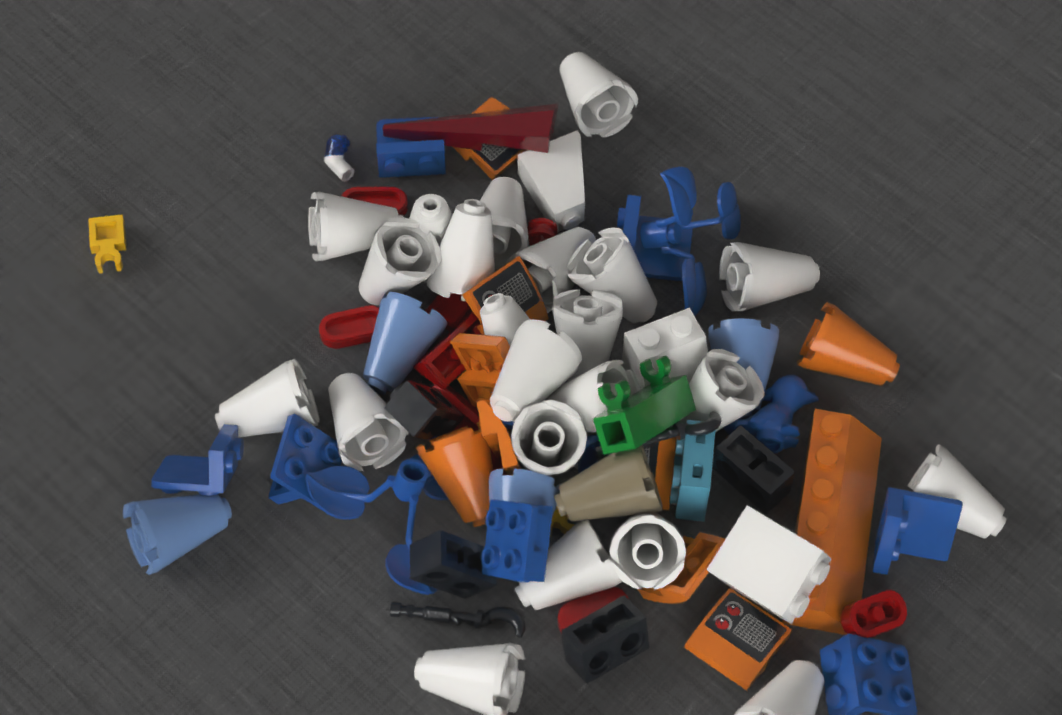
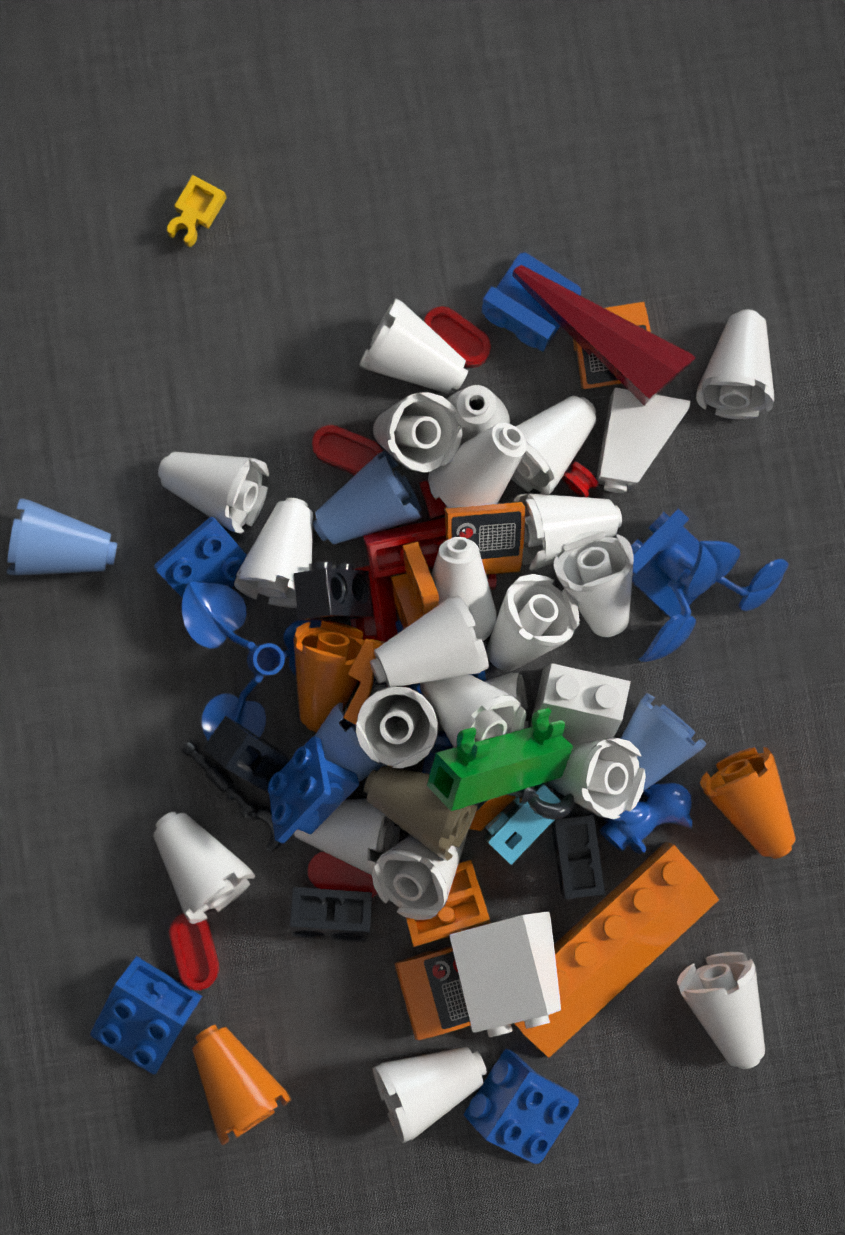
camera: 35 degrees right, 25 degrees up
blue bracket [151,424,244,496] -> none
arm [324,134,355,182] -> none
white cone [719,242,820,312] -> none
red plate [841,590,907,638] -> none
blue bracket [872,487,962,575] -> none

